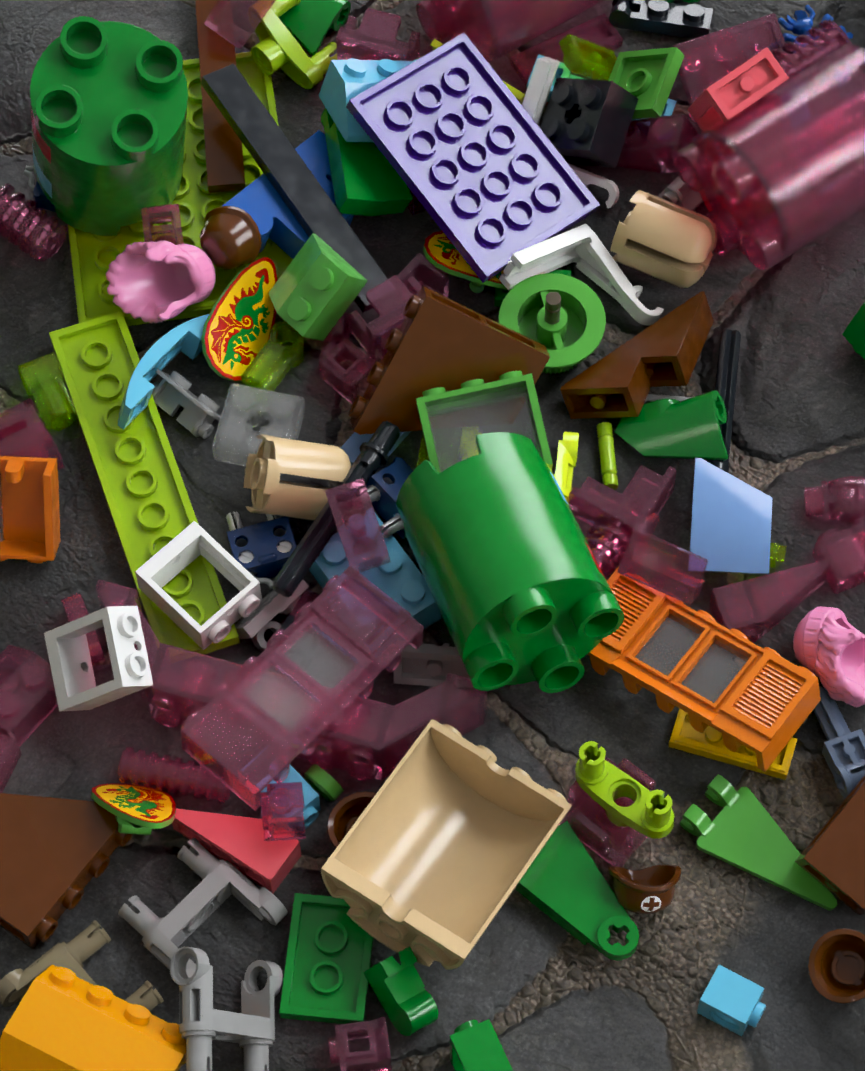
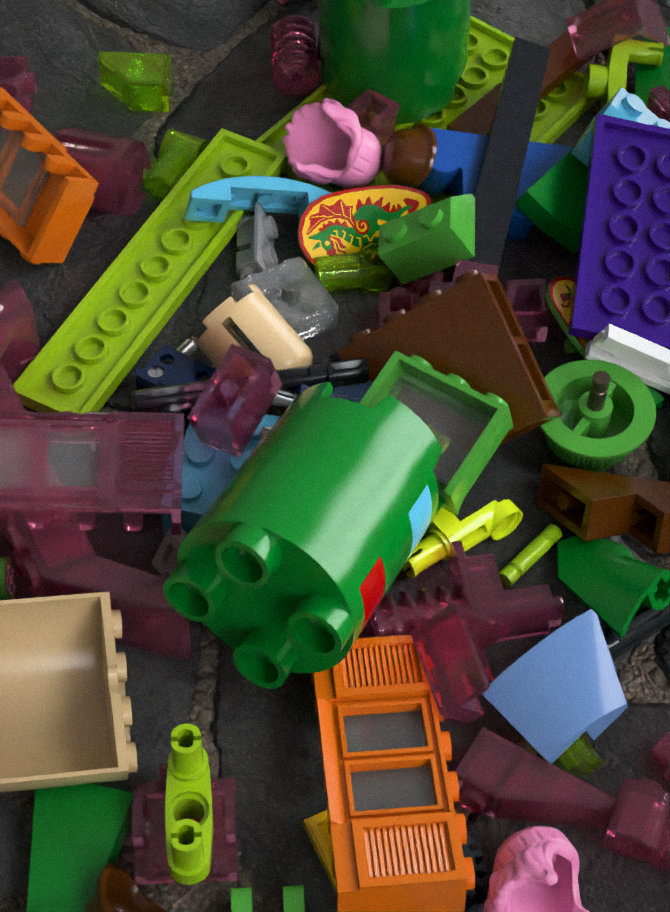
camera: 45 degrees right, 10 degrees down
white window [135,521,262,650] -> none

